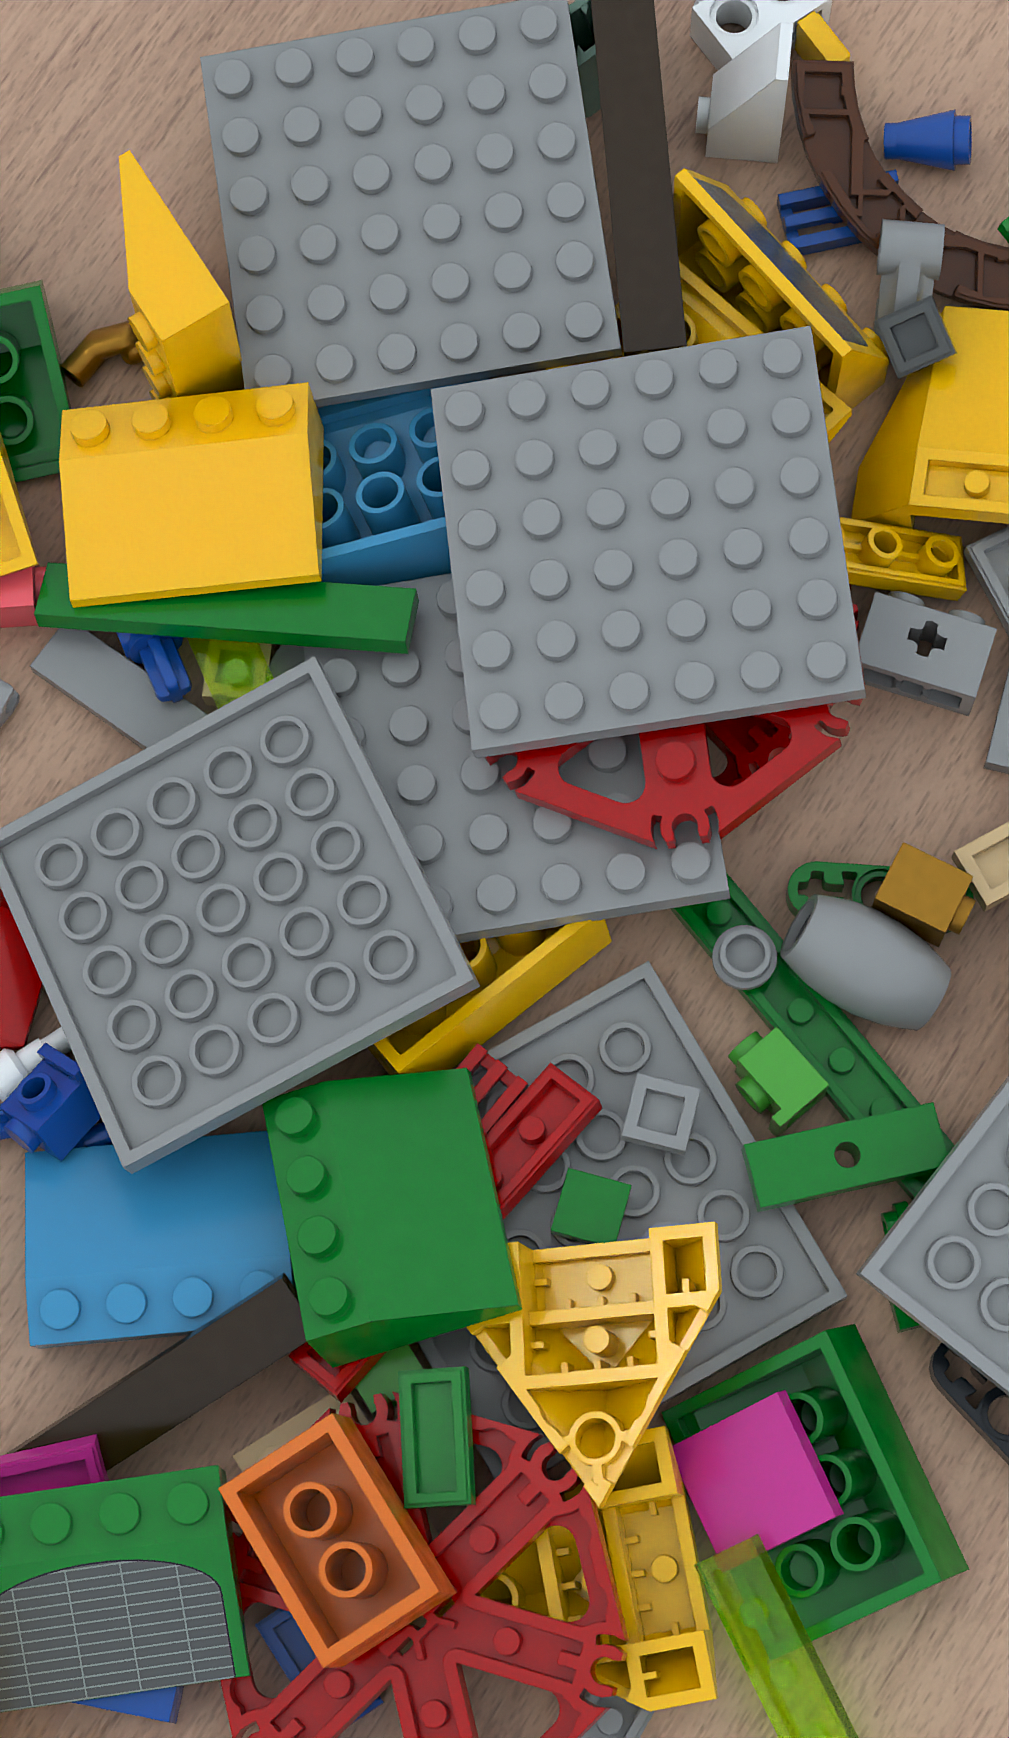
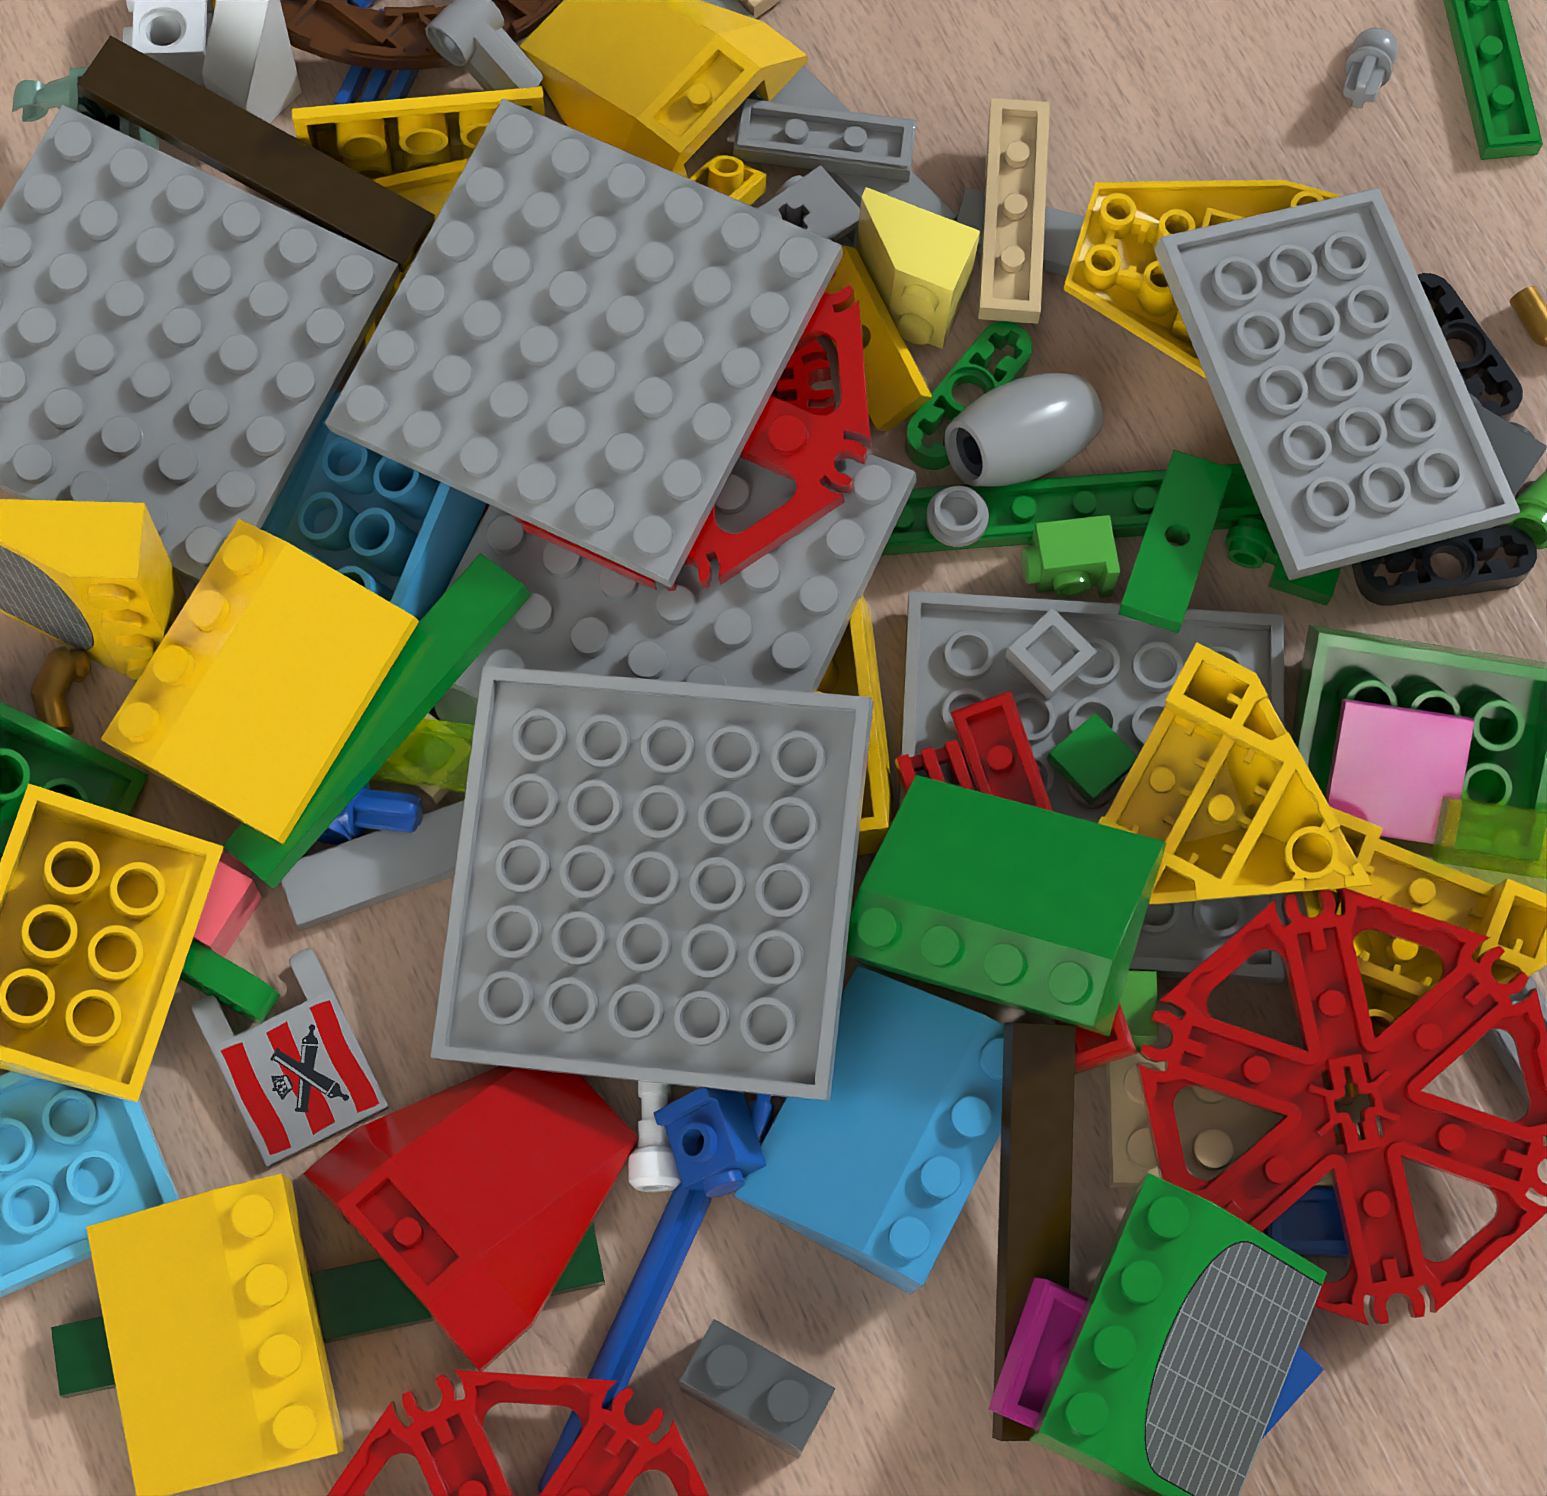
camera: 65 degrees left, 5 degrees down
orange brick [218,1413,456,1668] -> none
green tile [398,1366,476,1509] -> none
pearl gold brick [872,842,976,947] -> none
dark grey tile [874,296,957,379] -> none
none -> yellow tile [824,245,933,432]
none -> light yellow slope [856,187,980,349]

